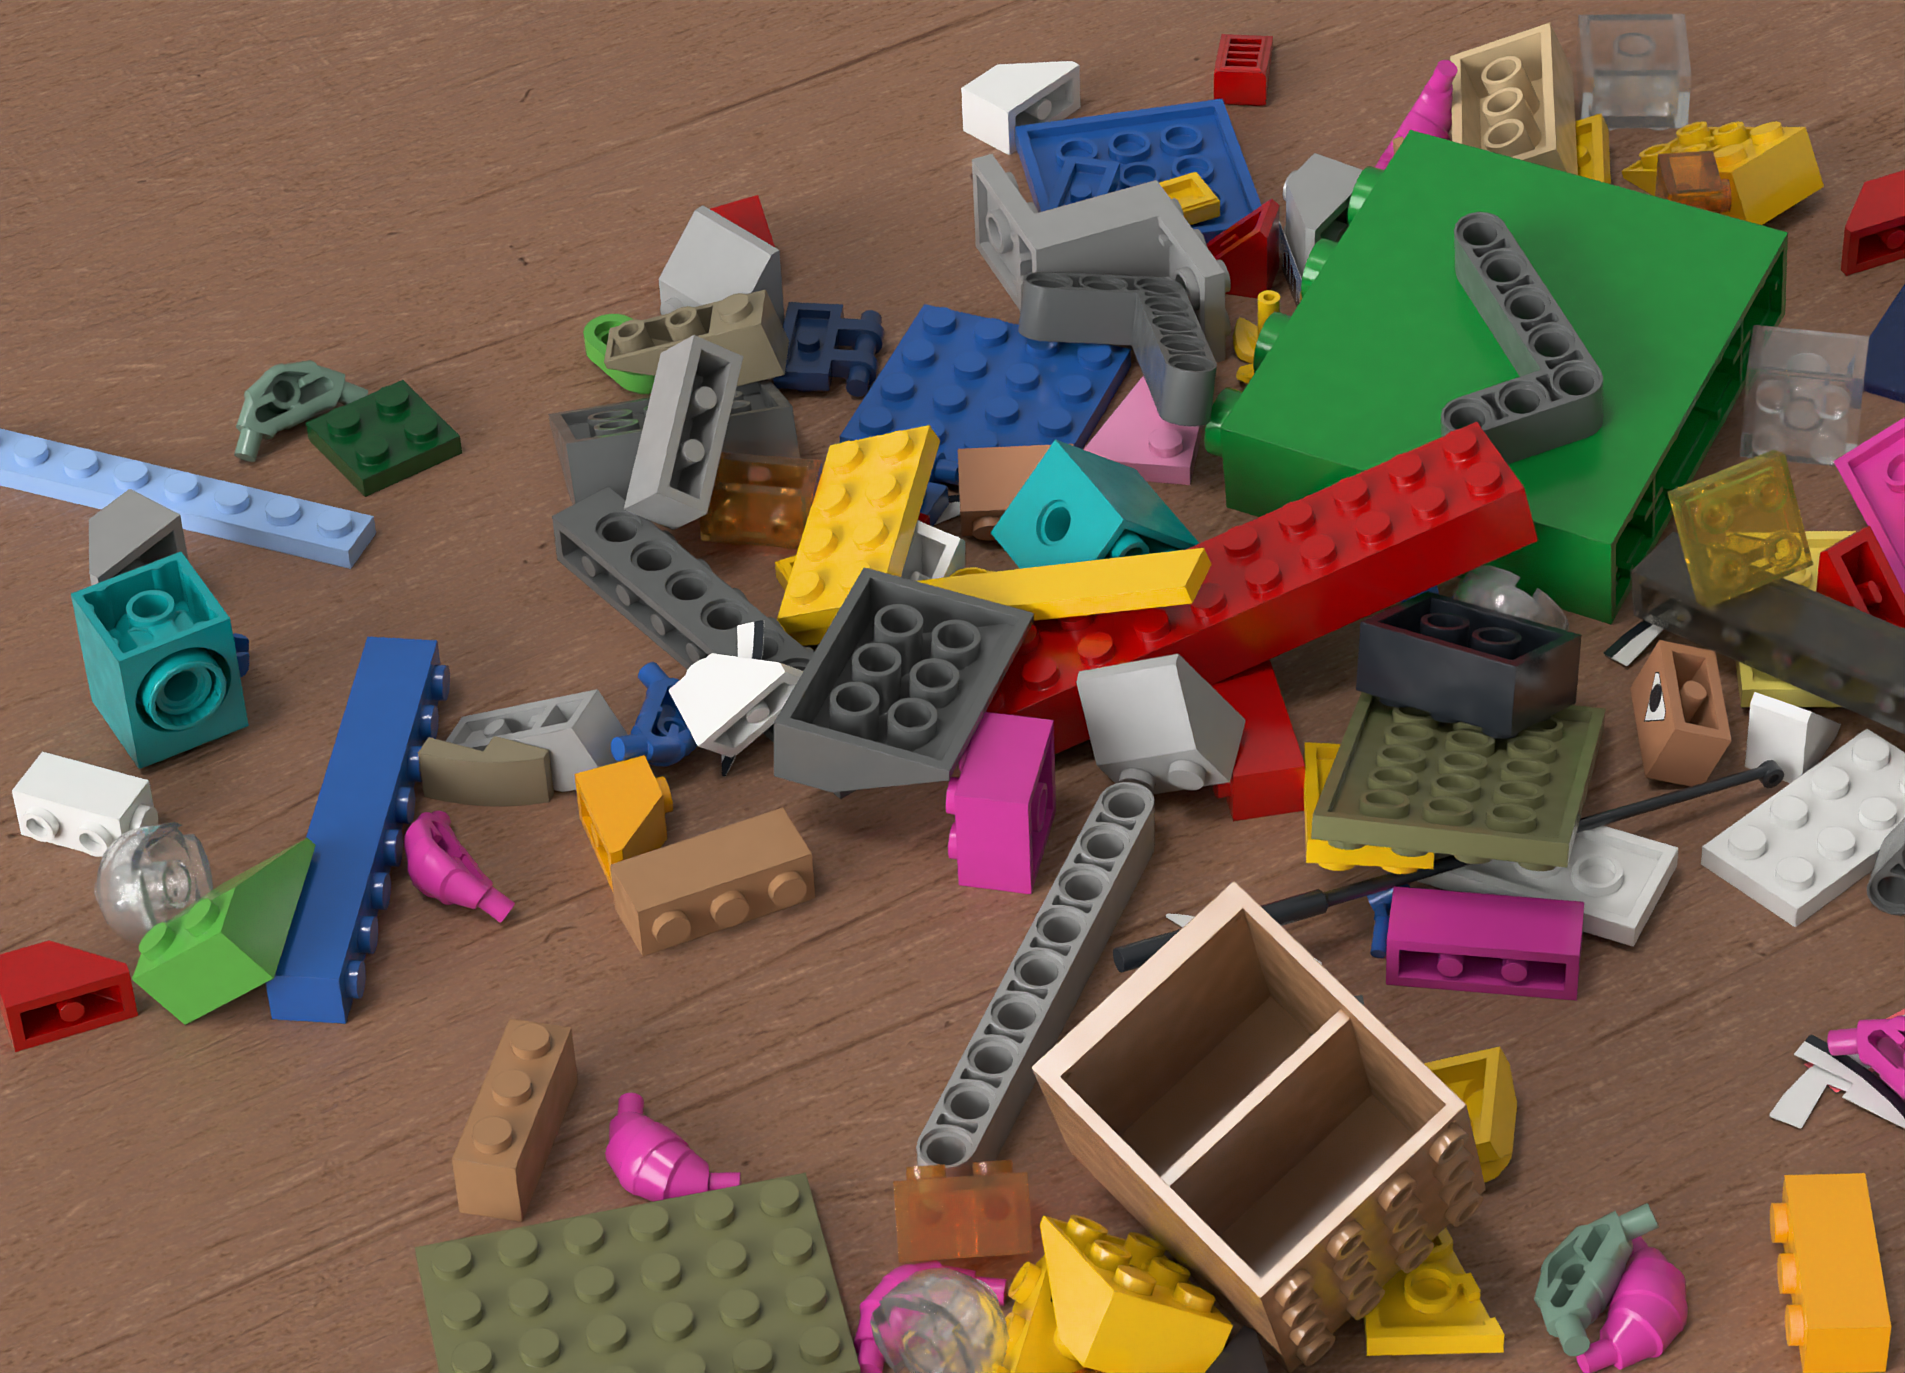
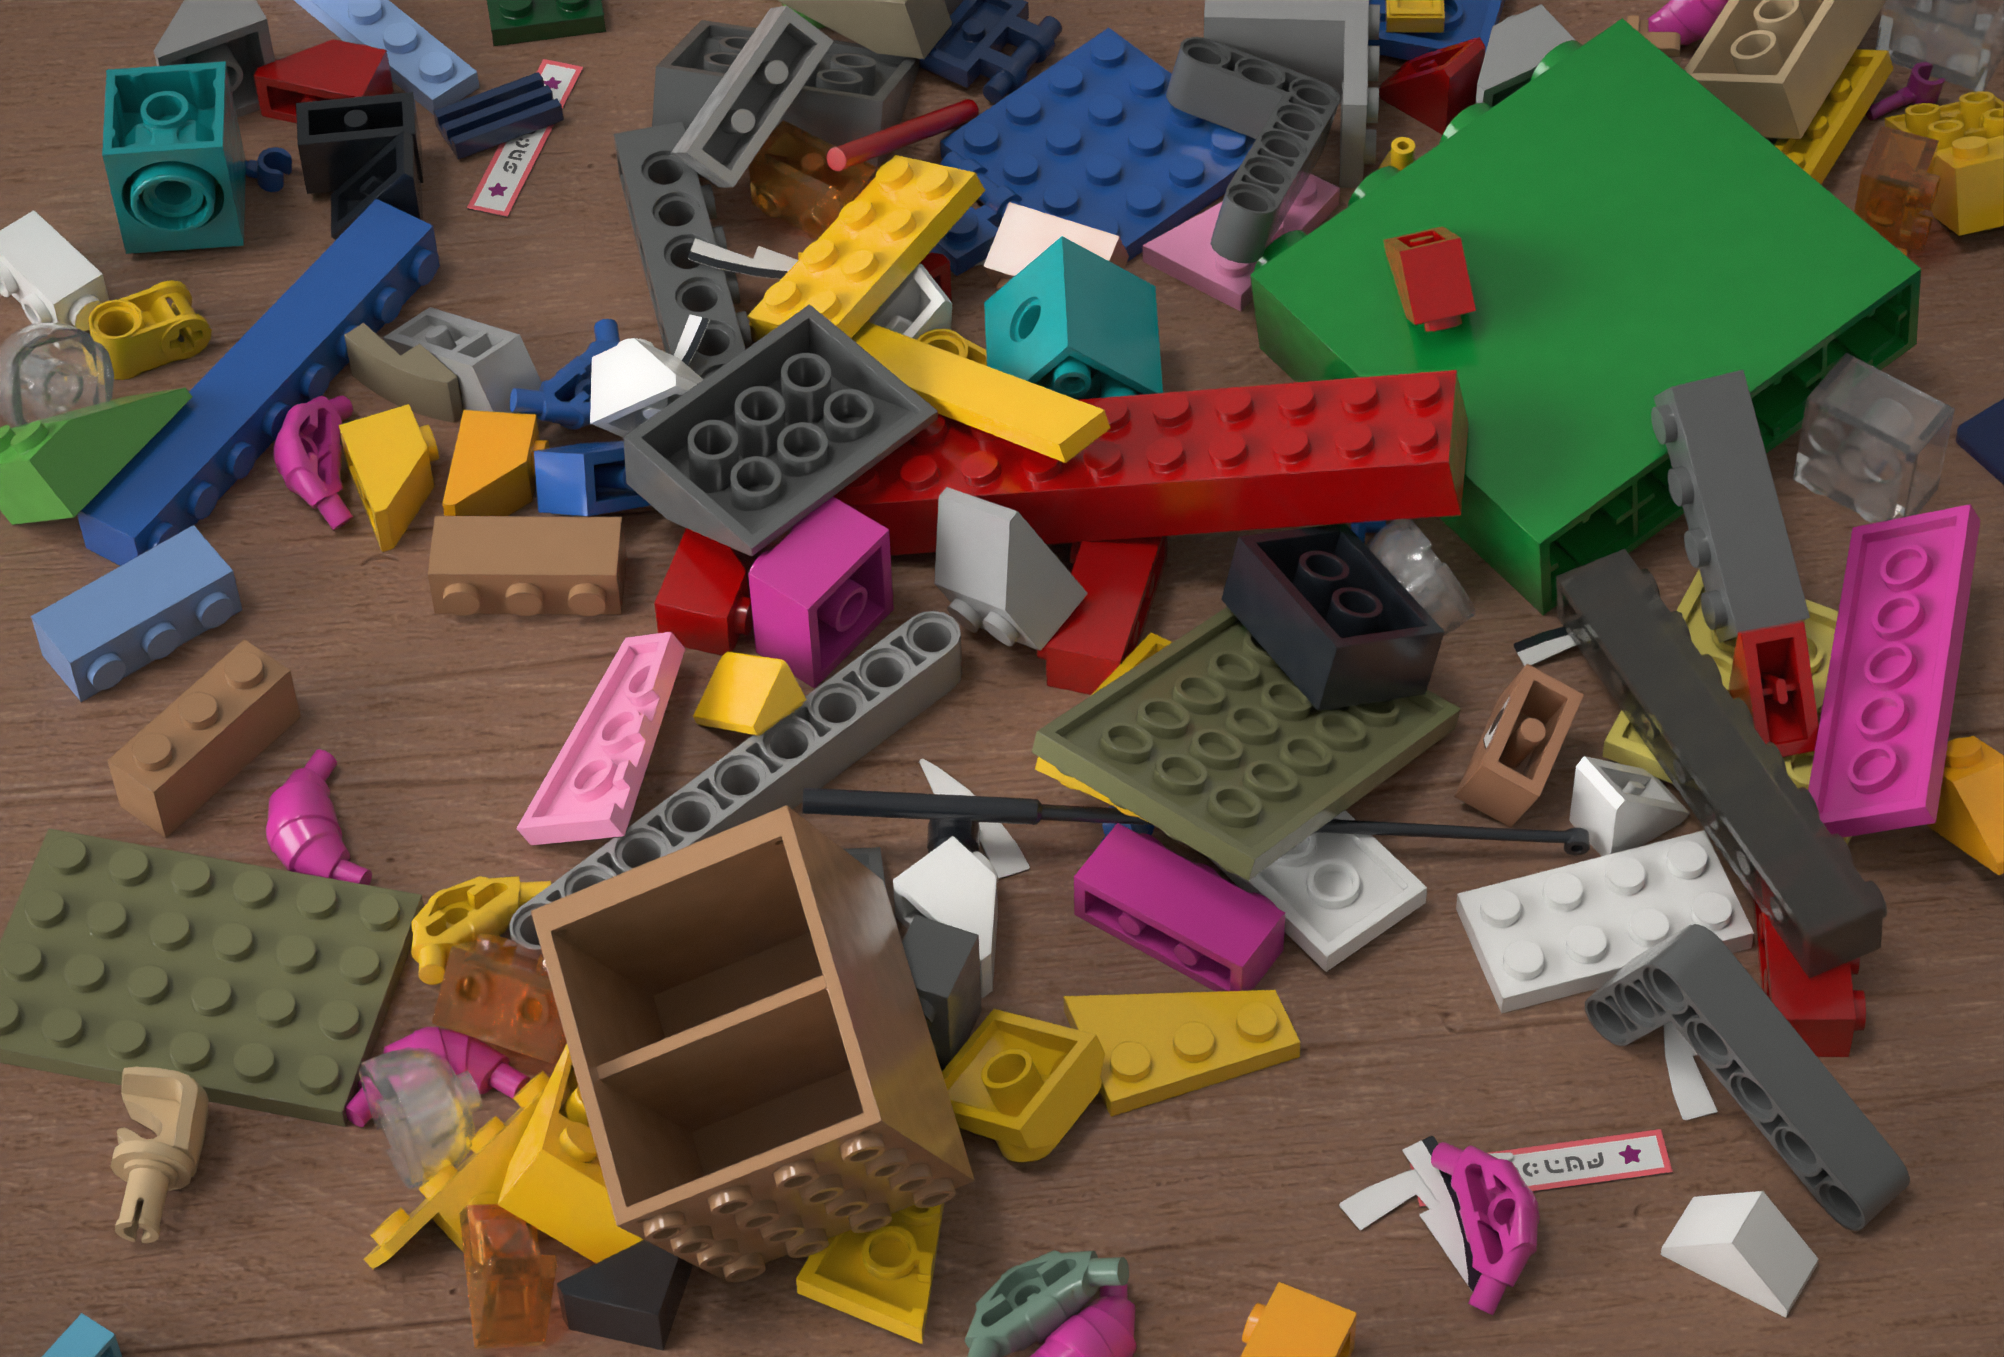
camera: 25 degrees right, 10 degrees up
dark grey beam [1441,212,1604,464] -> none
clear yellow plate [1668,450,1813,608] -> none
none -> medium blue brick [31,525,242,702]
none -> yellow piece [88,280,212,380]
none -> red slope [254,39,394,123]
none -> black brick [296,92,424,194]
none -> black slope [331,130,423,240]
none -> yellow slope [339,404,439,552]
none -> yellow piece [411,876,551,985]
none -> dark blue tile [433,72,564,159]
none -> sticker [467,59,583,217]
none -> bright pink wing [516,632,685,845]
none -> blue slope [534,441,650,516]
none -> red slope [654,528,753,656]
none -> white sticker [688,238,798,279]
none -> yellow slope [693,651,807,736]
none -> red bar [826,99,979,171]
none -> yellow wing [1063,990,1301,1117]
none -> red slope [1383,226,1476,331]
none -> dark grey brick [1651,370,1810,643]
none -> magenta hand [1866,62,1945,121]

